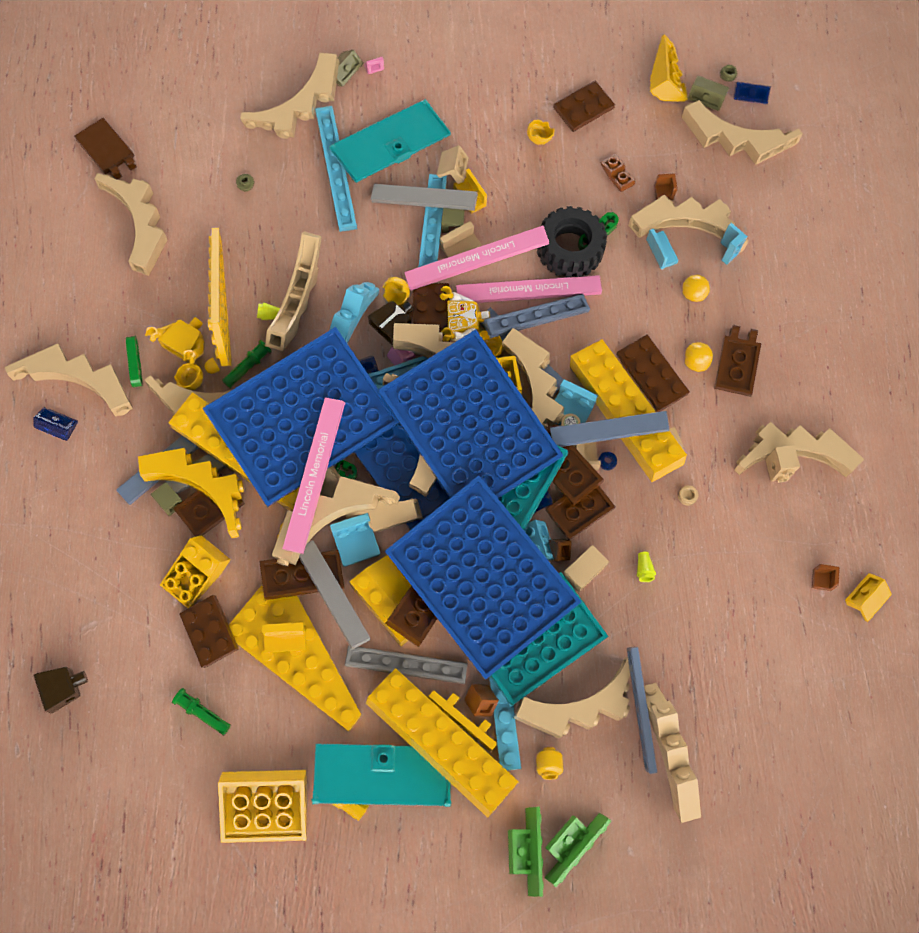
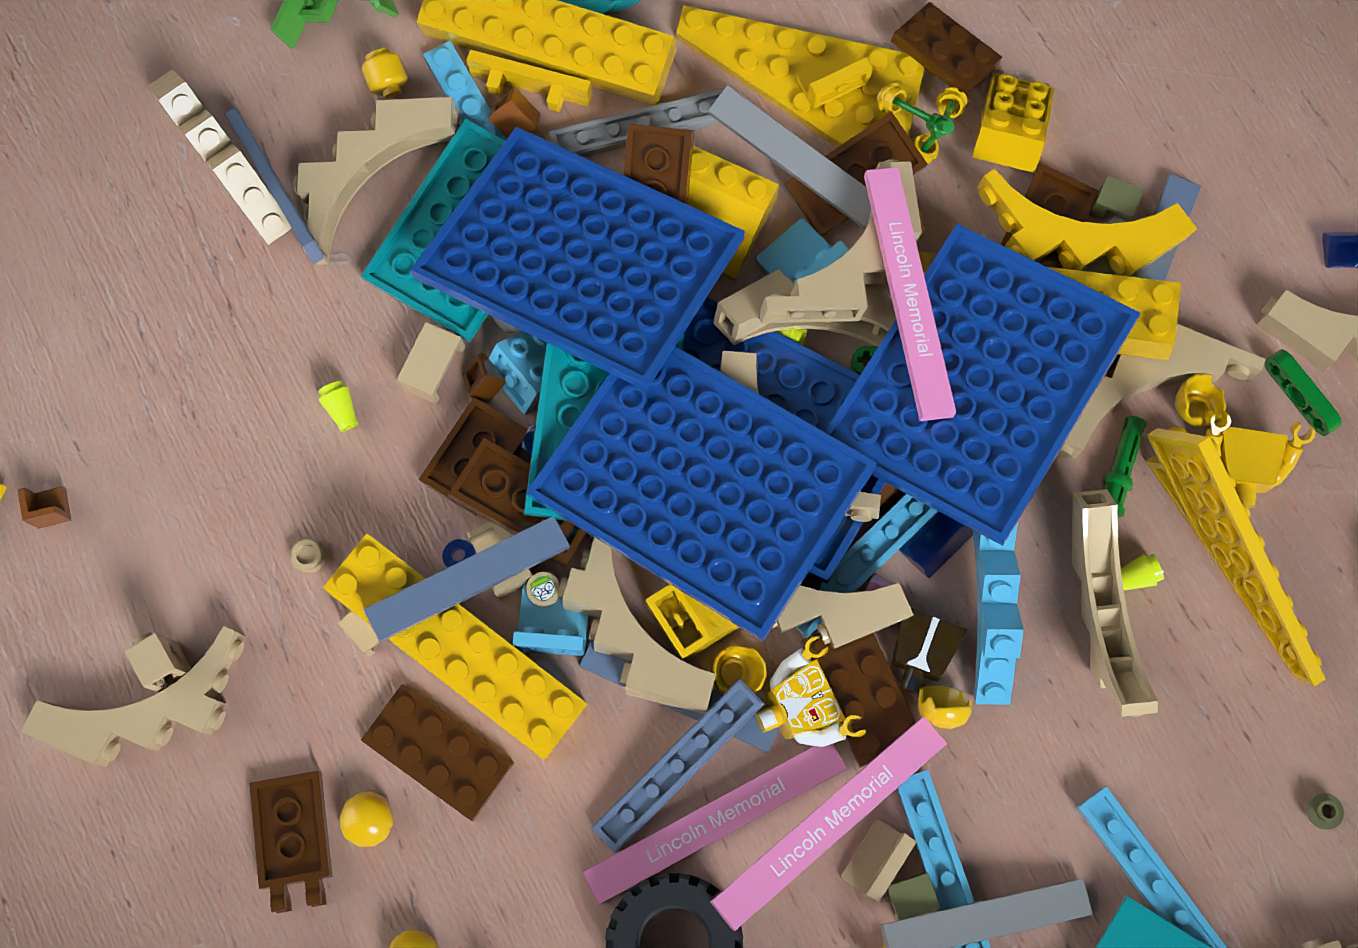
camera: 165 degrees right, 5 degrees up
none -> yellow plant [877,82,968,164]

